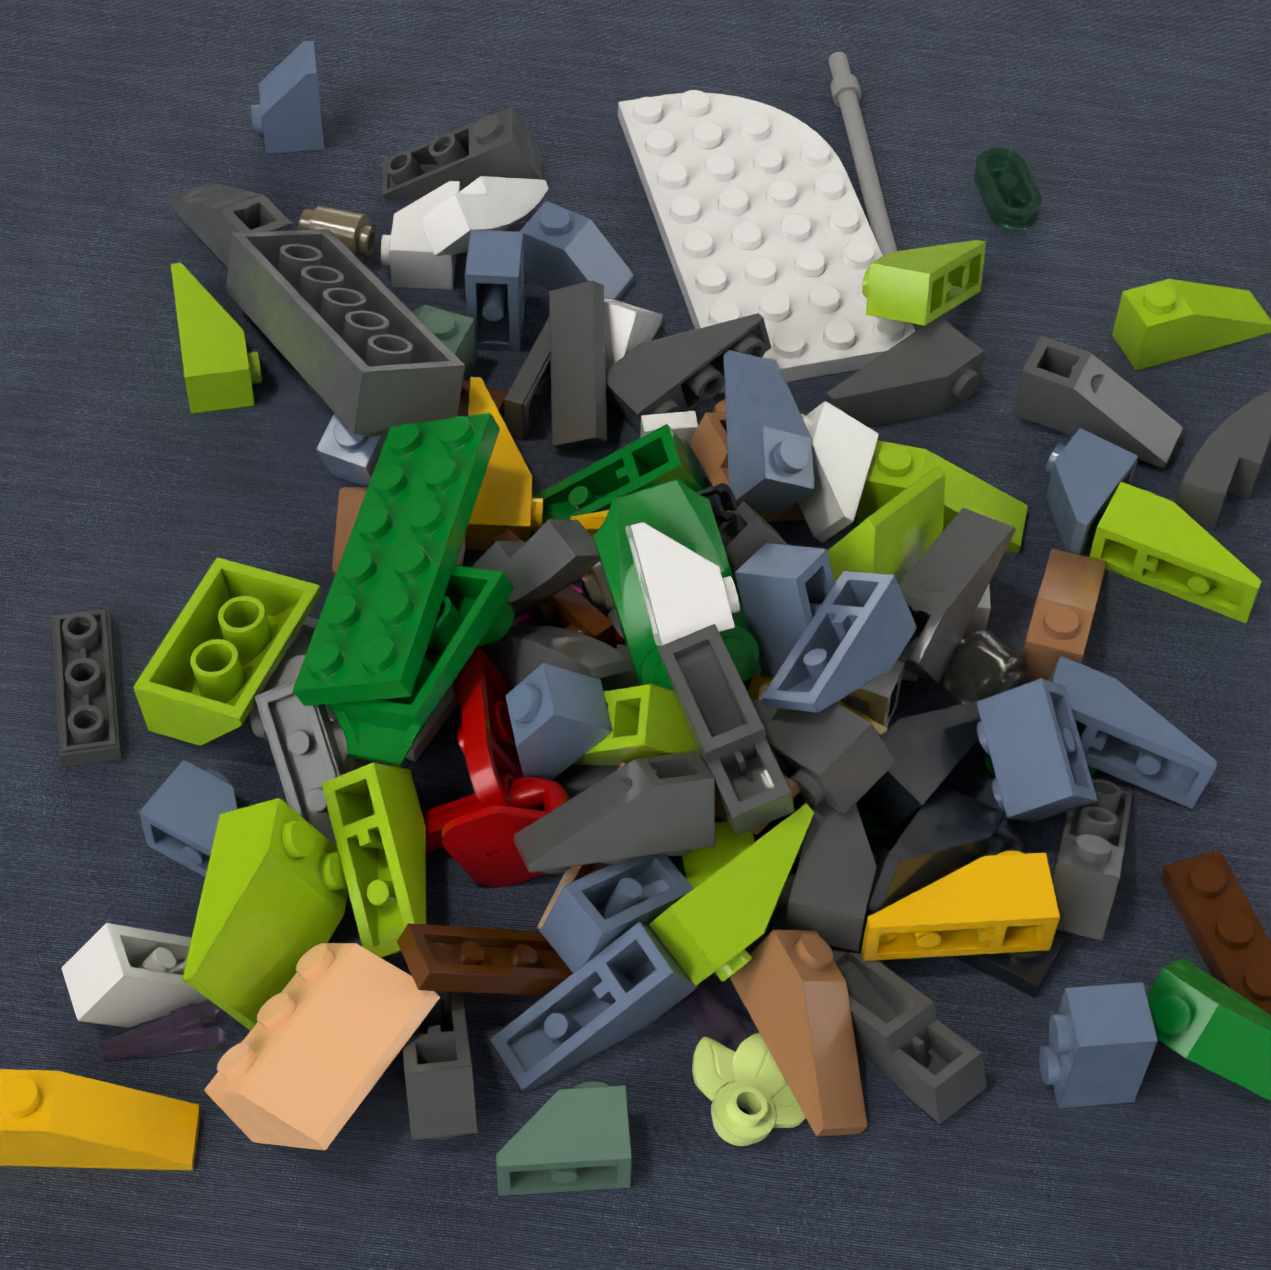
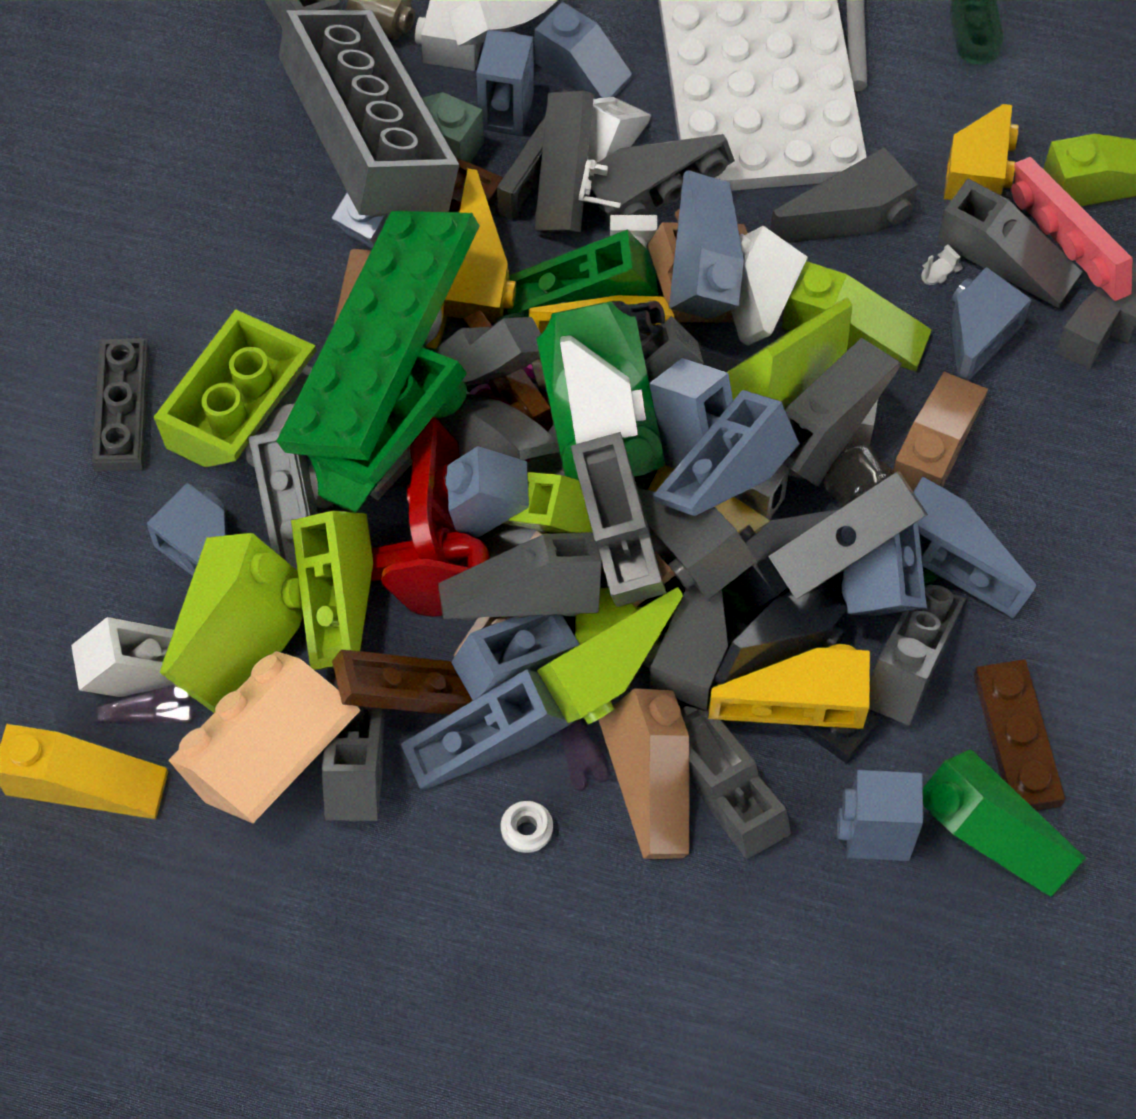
camera: 10 degrees right, 10 degrees up
lime slope [171,263,262,414] -> none
sand green slope [496,1081,632,1196] -> none
yellowish green plate [692,1033,806,1146] -> none
lime slope [862,240,986,326] -> none
lime slope [1089,482,1262,624] -> none
none -> white plate [501,801,553,853]
none -> white piece [578,159,621,208]
none -> tile [768,471,928,599]
none -> white piece [921,245,963,285]
none -> yellow slope [944,104,1018,200]
none -> coral plate [1011,157,1133,301]

